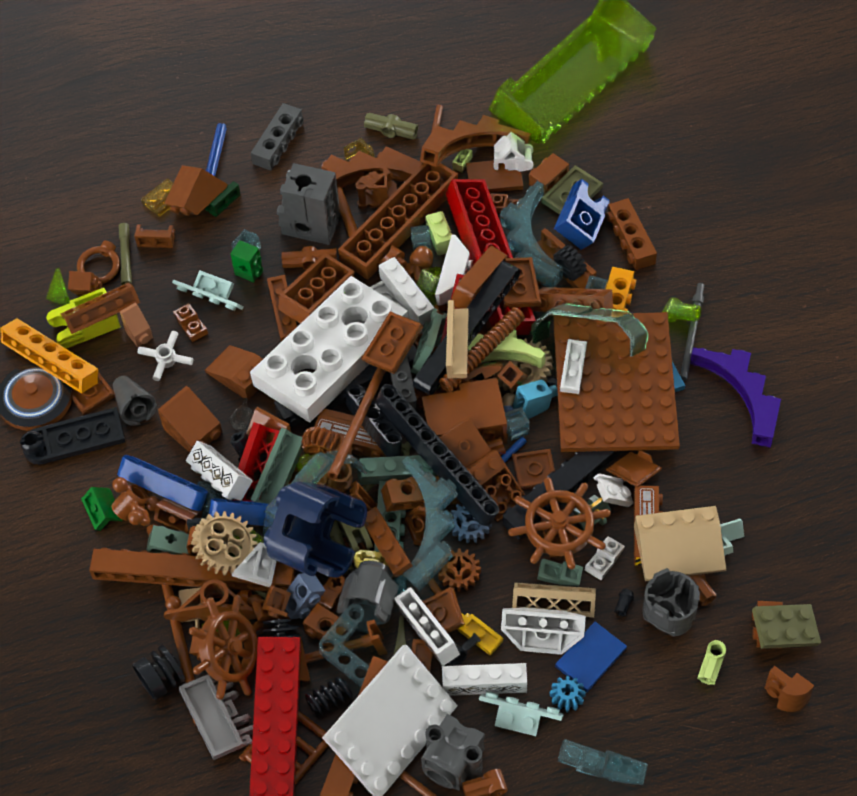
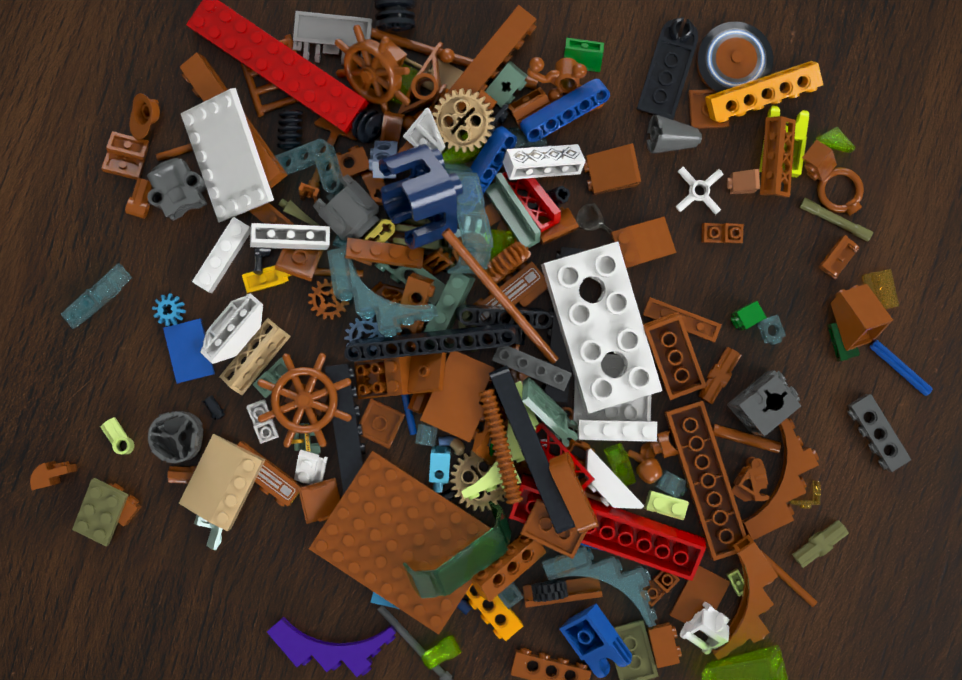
camera: 120 degrees right, 30 degrees up
light aqua bracket [172,270,243,311] -> none
dark orange bracket [262,586,291,619] -> none
dark orange tile [361,311,423,374] -> none
tan fence [446,300,469,378] -> none
light aqua bracket [479,691,564,736] -> none
dark orange brick [497,361,529,391] -> none
white tile [560,339,587,394] -> none

